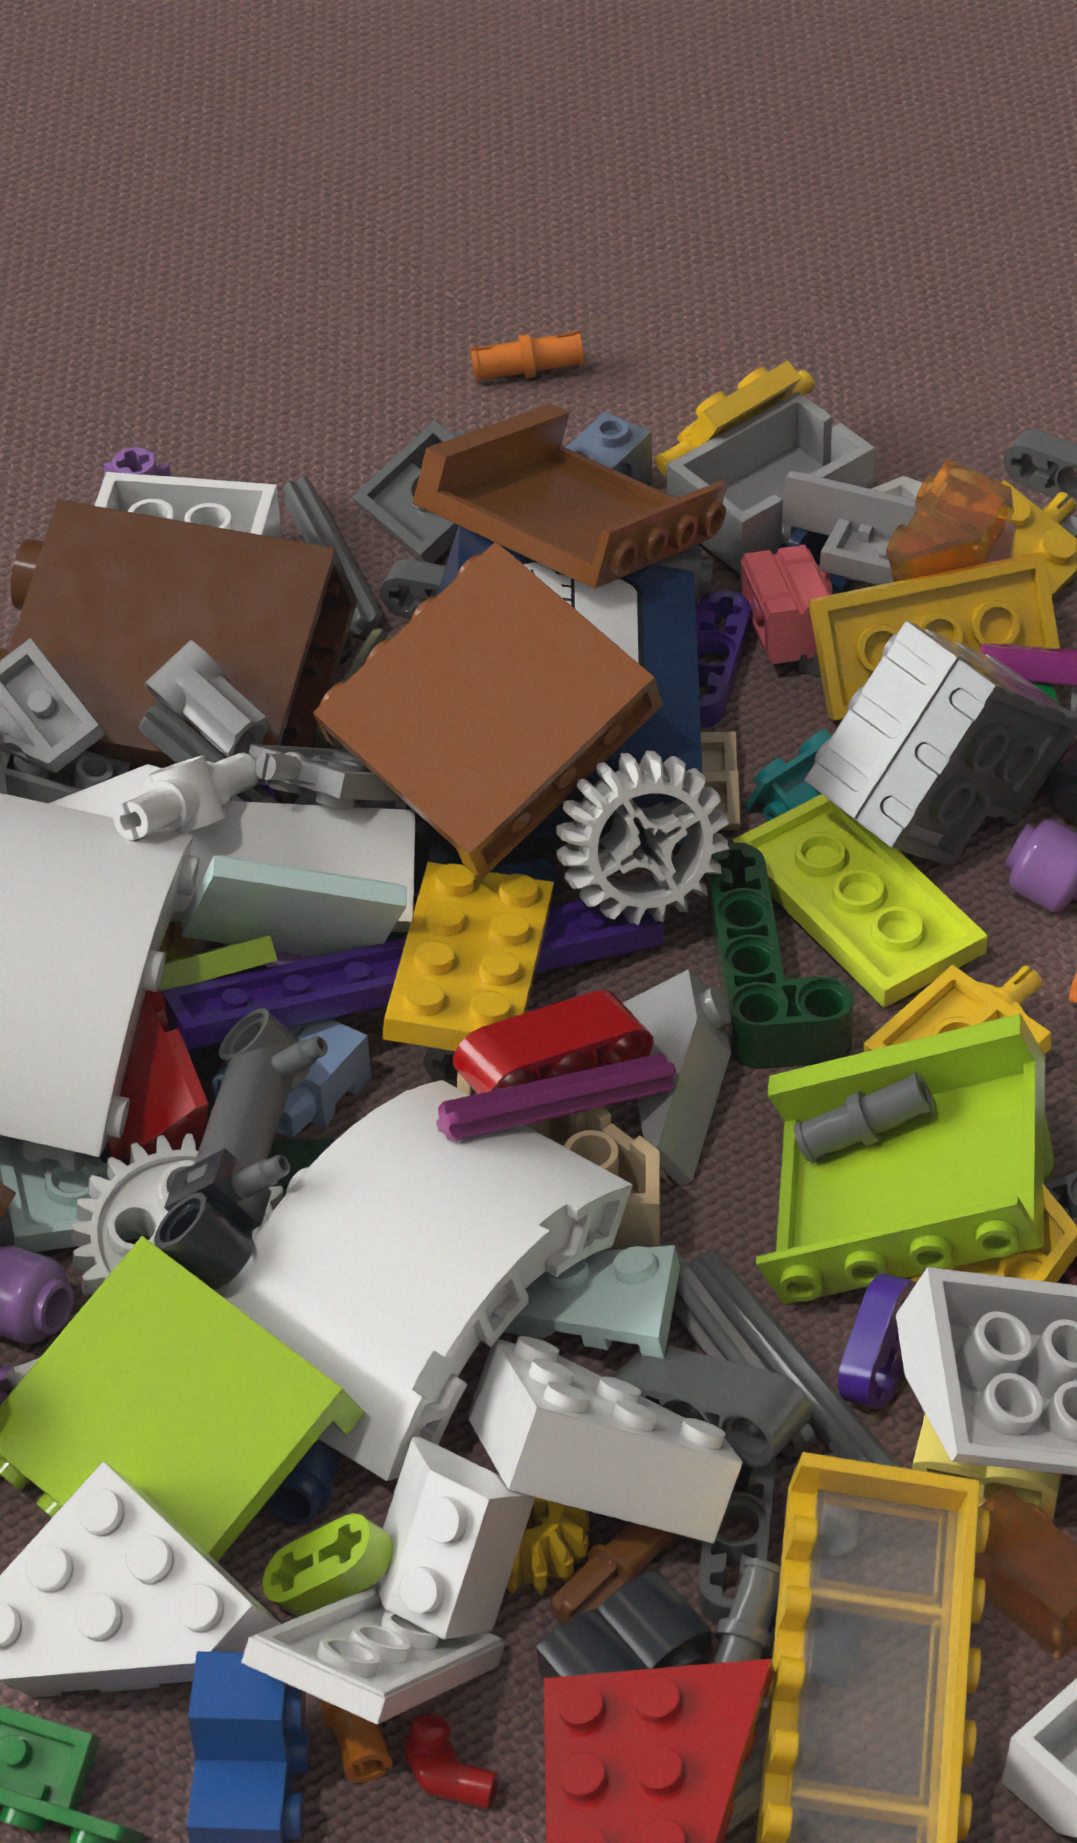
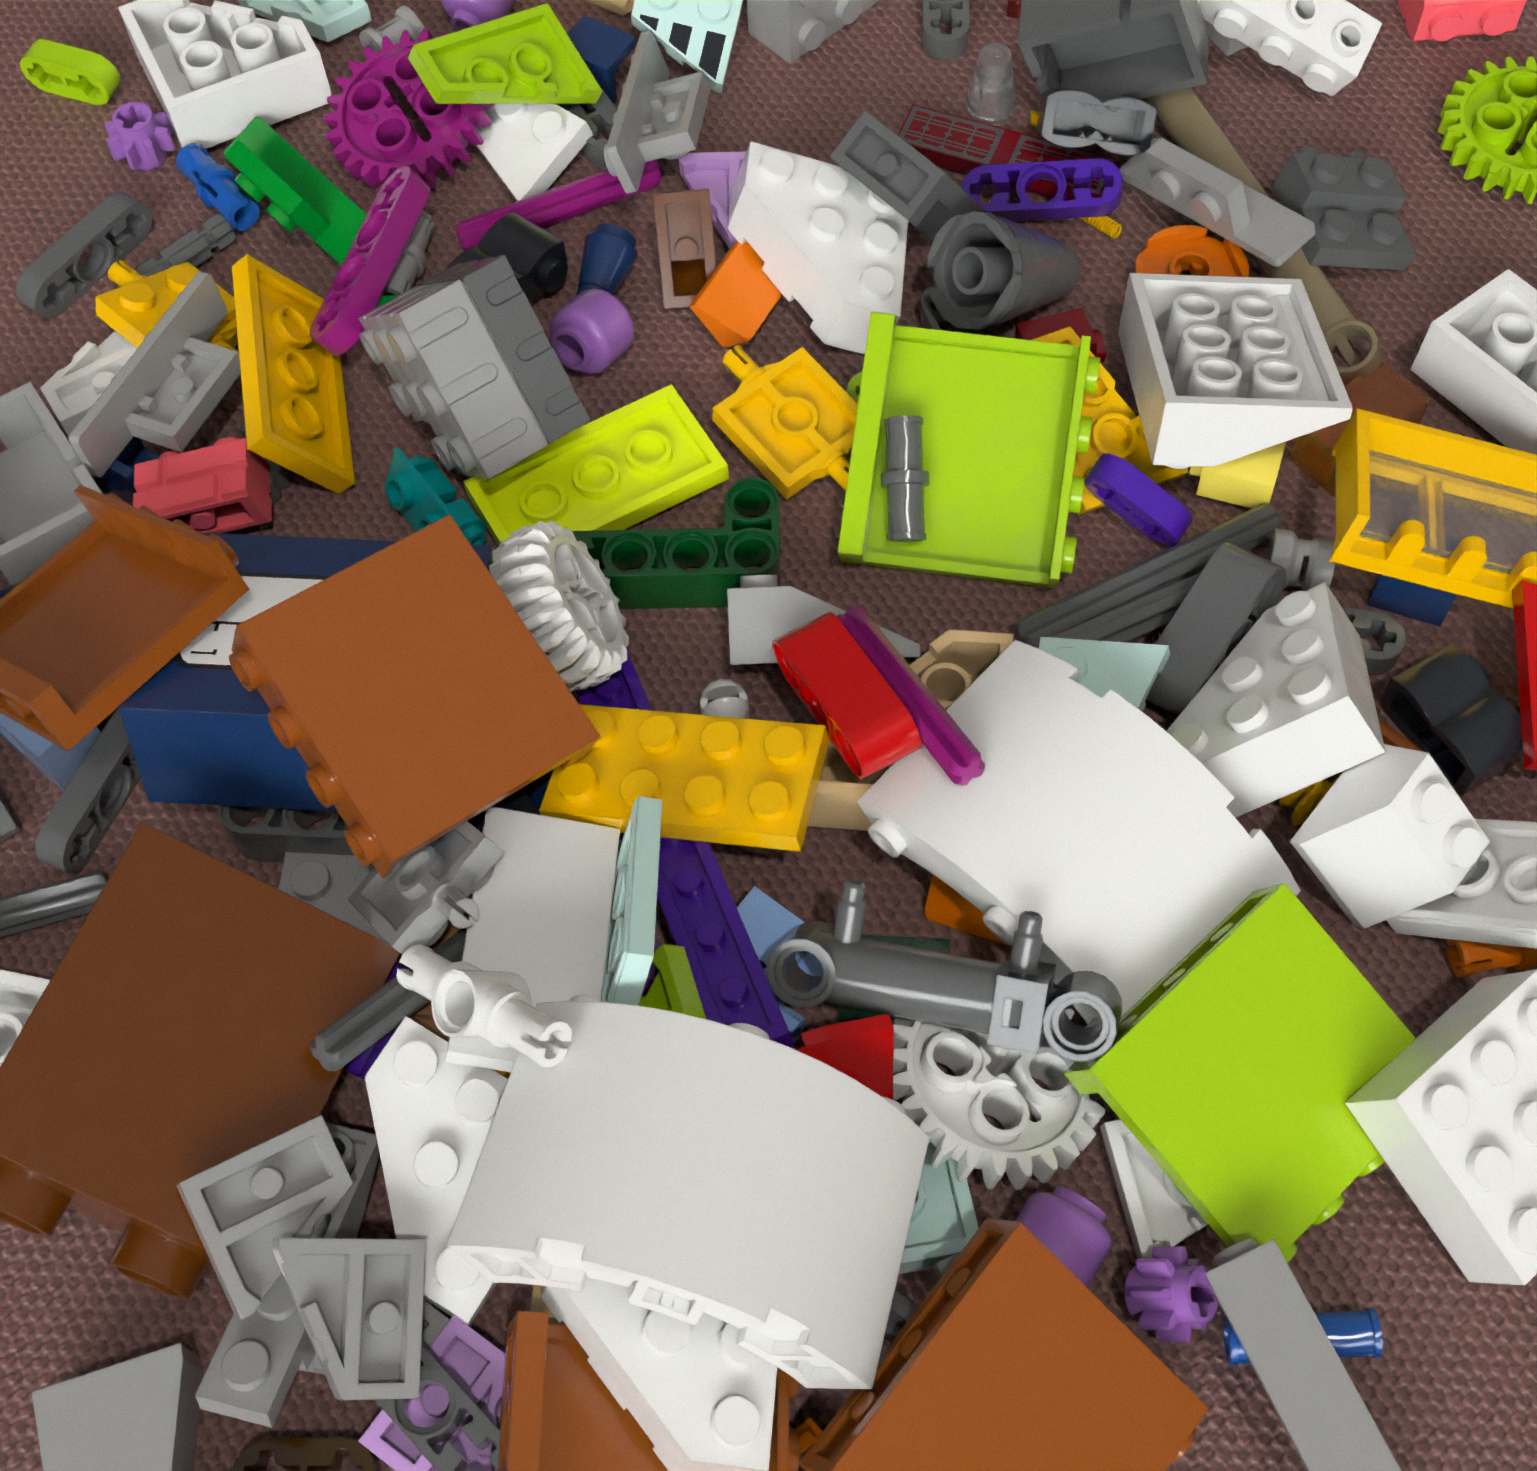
camera: 85 degrees left, 15 degrees up
light grey piece [144,640,271,757] -> none
lime beam [262,1513,394,1617] -> none
dark grey pin [713,1558,781,1663] -> none
clear orange slope [886,458,1014,582] -> none

